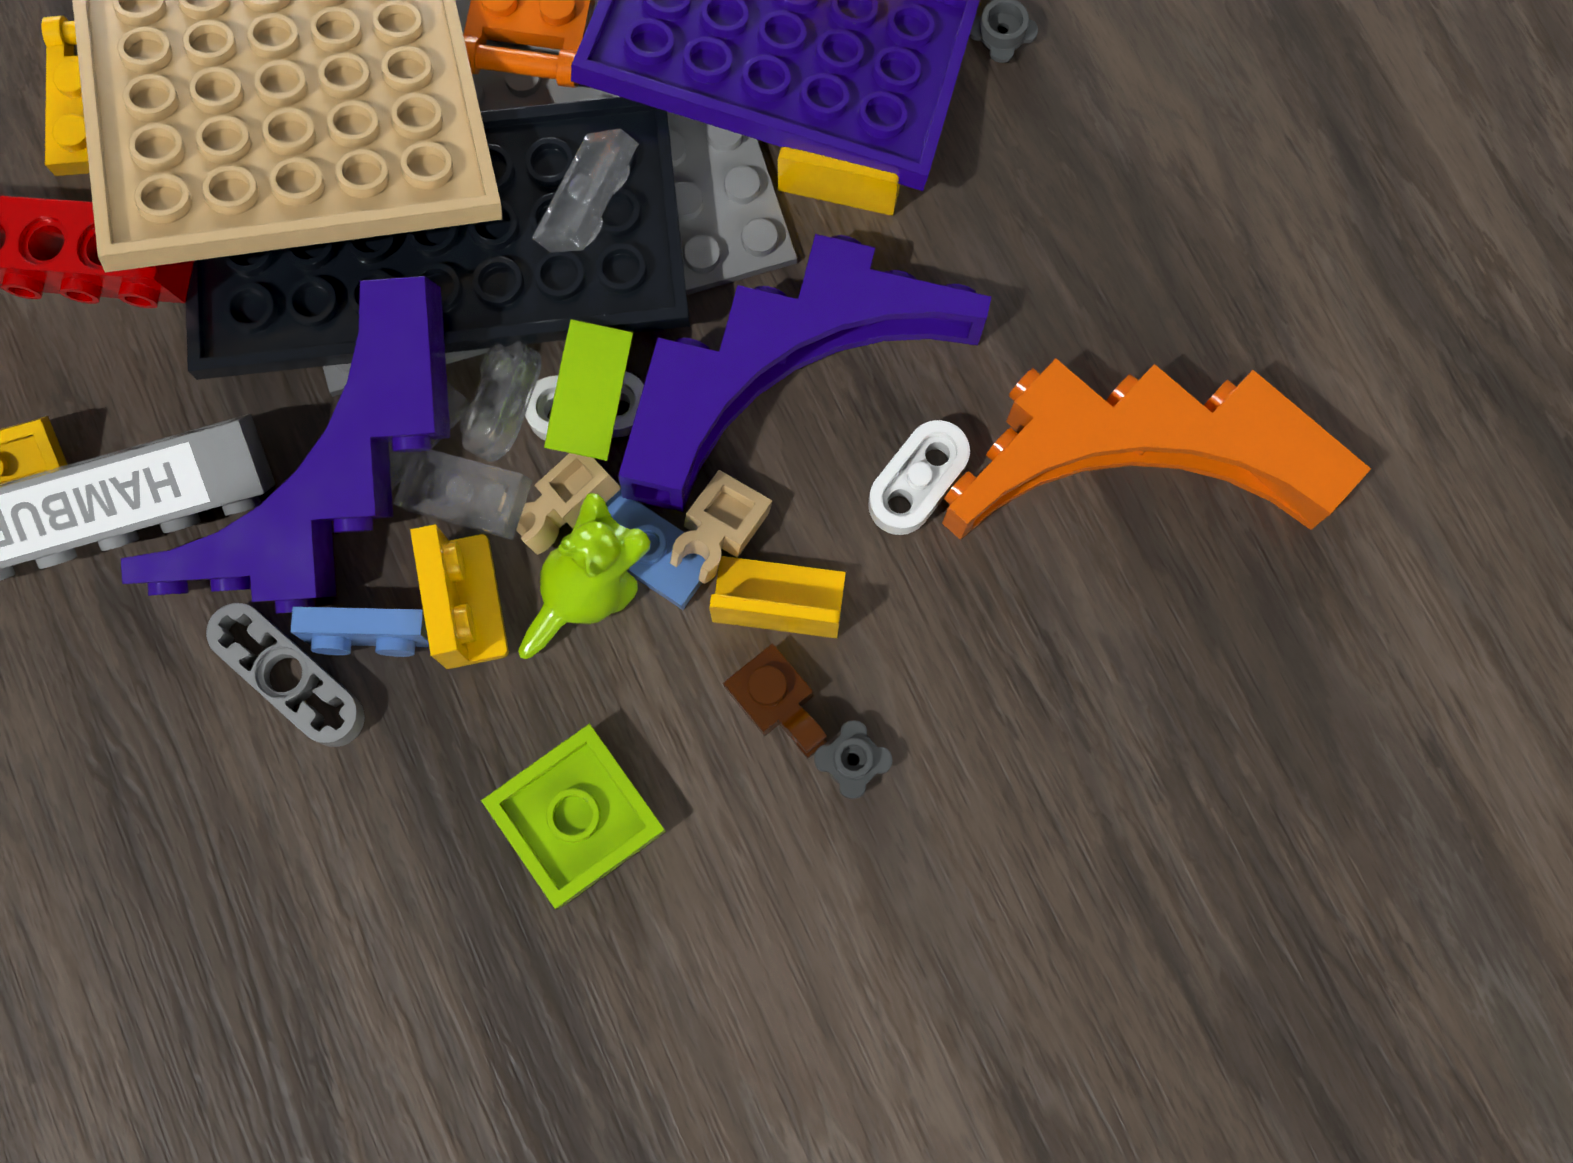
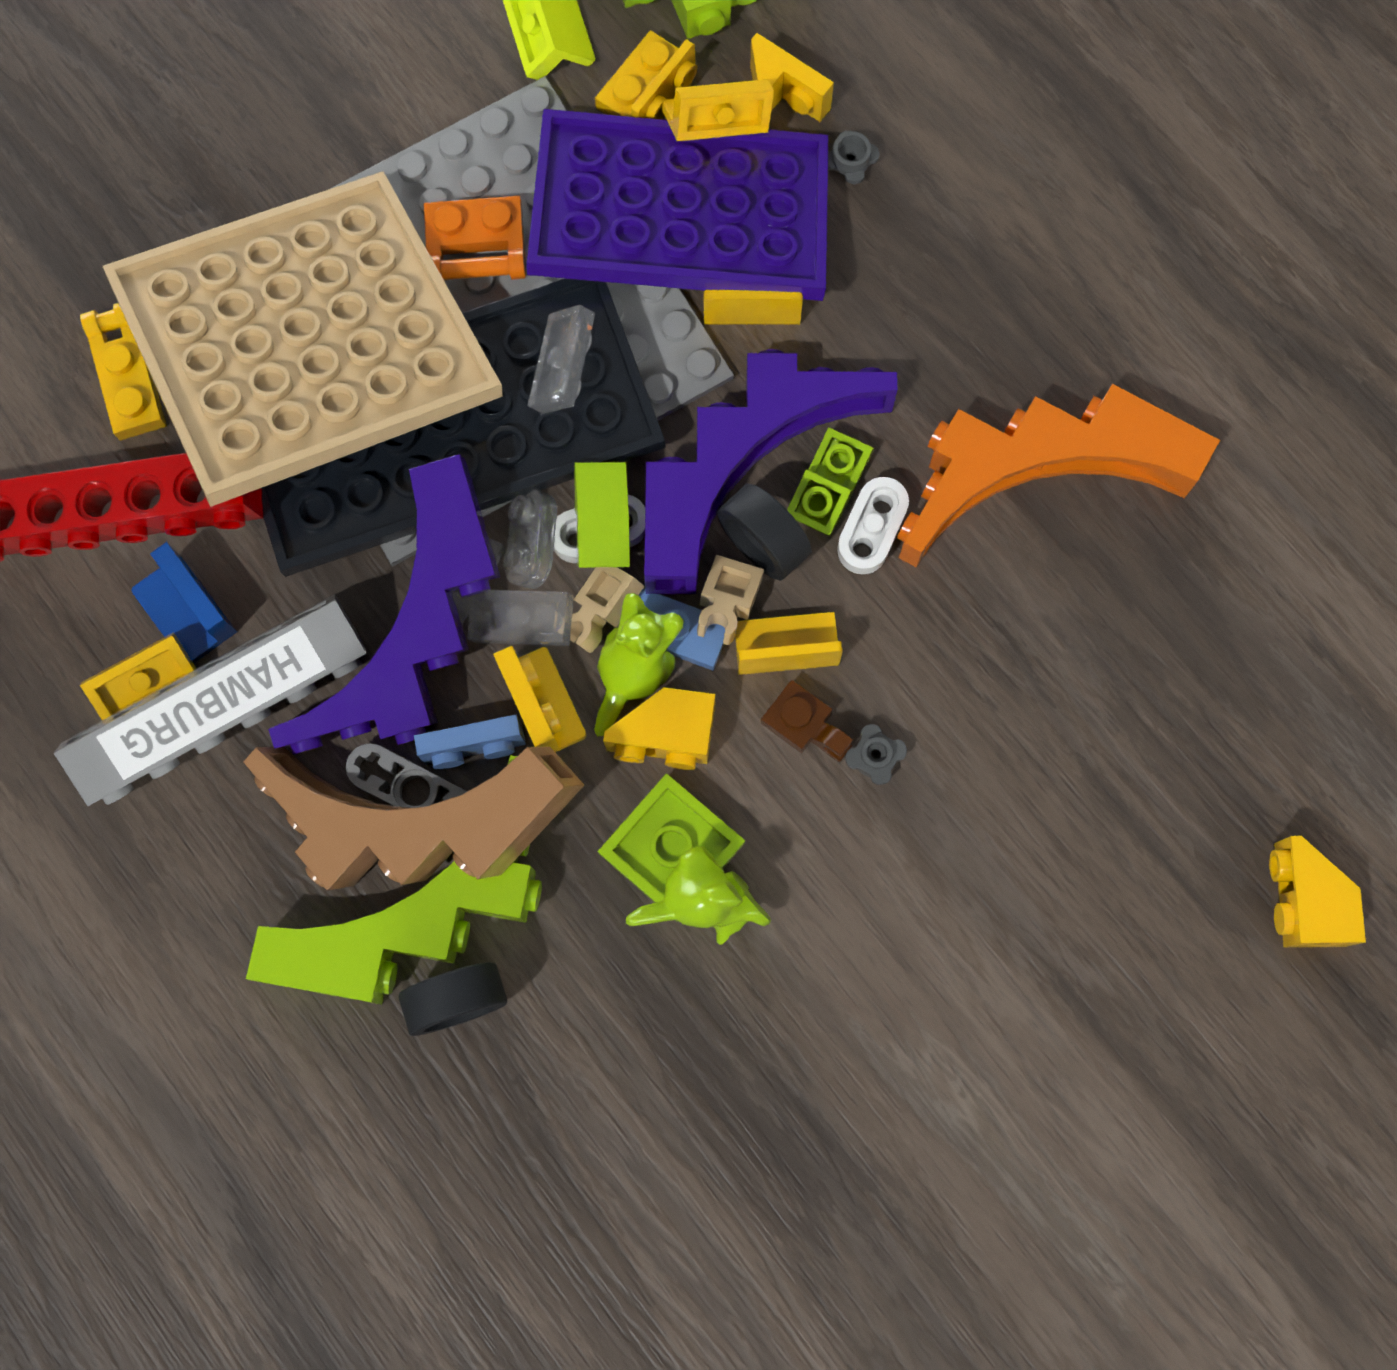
camera: 10 degrees left, 0 degrees up
none -> blue panel [131,542,237,664]
none -> medium nougat arch [243,747,585,891]
none -> lime arch [246,755,542,1005]
none -> black tyre [398,962,508,1036]
none -> yellow slope [603,687,715,770]
none -> lime animal [626,846,771,945]
none -> black tyre [717,484,812,581]
none -> lime slope [787,427,874,536]
none -> yellow slope [1269,836,1366,948]

